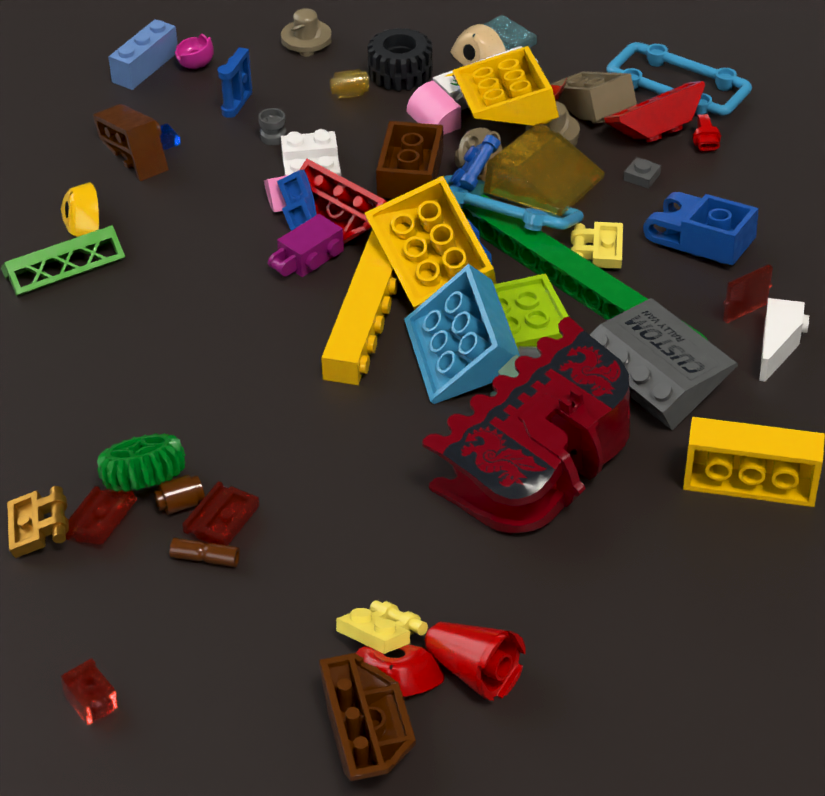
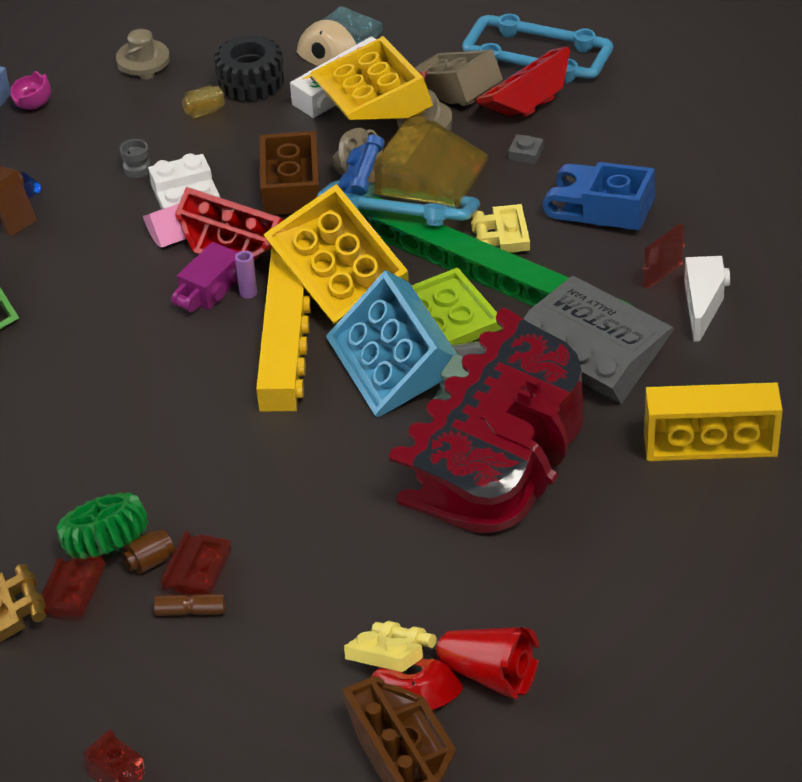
camera: 10 degrees left, 0 degrees up
blue plate [217,47,252,118] -> none
blue slope [277,169,317,231] -> none
bright pink brick [406,80,461,135] -> none
red piece [693,114,721,151] -> none
none -> medium lavender hinge [235,251,257,299]

